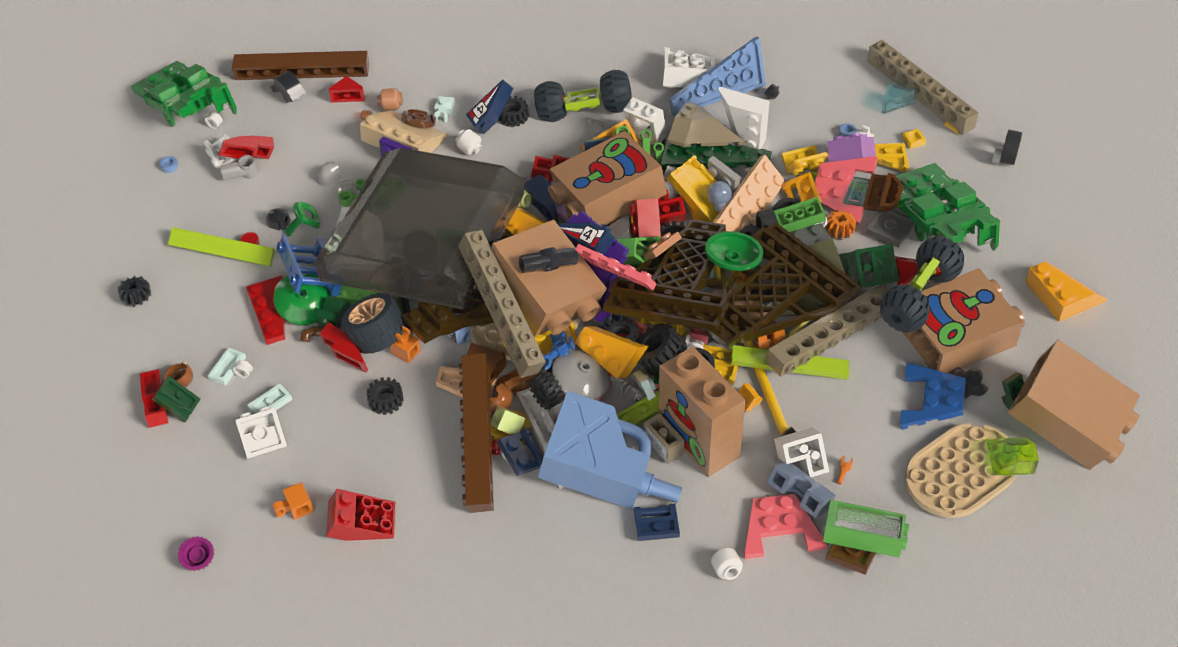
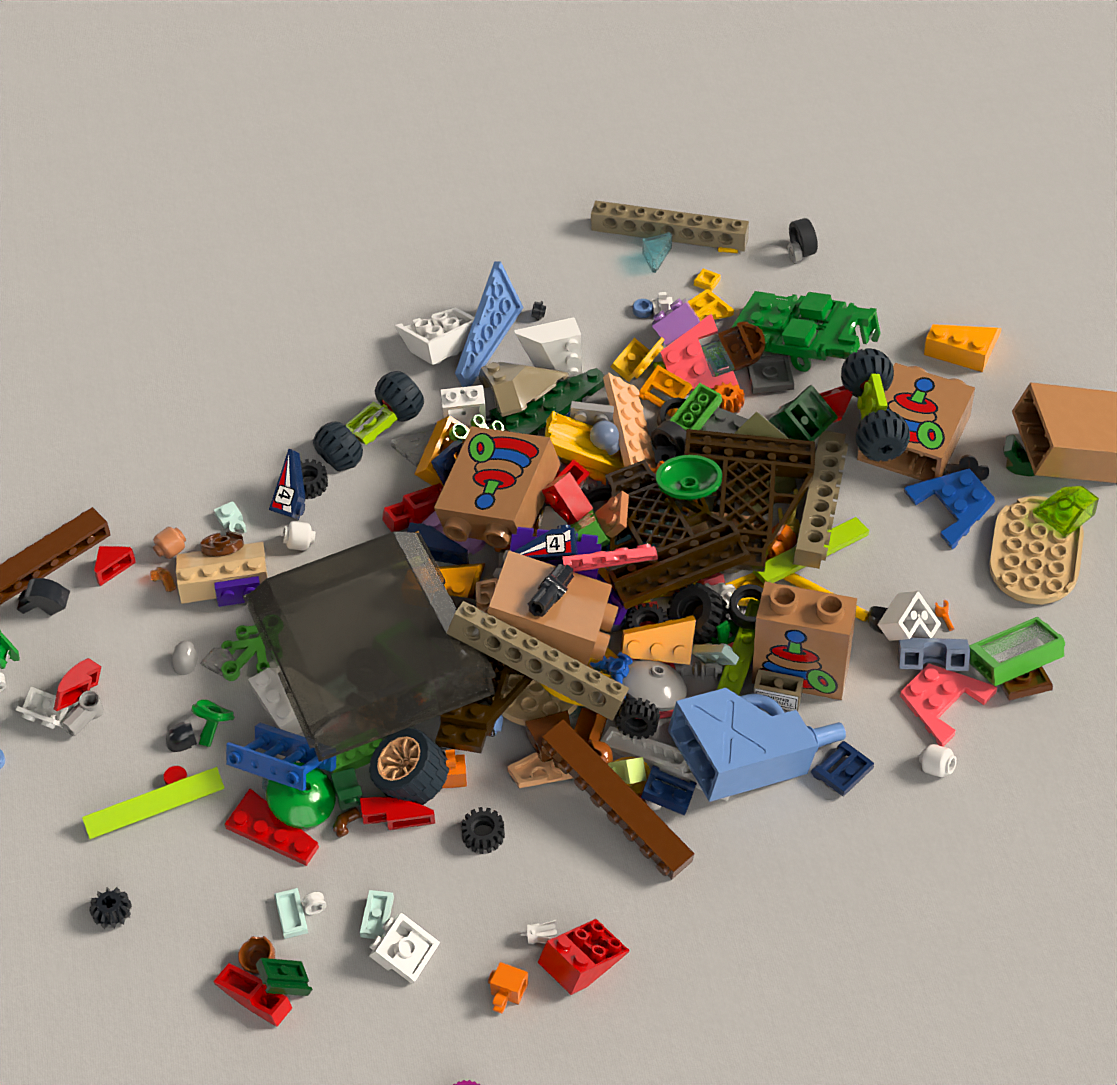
camera: 40 degrees left, 0 degrees up
none -> white piece [520,920,557,944]

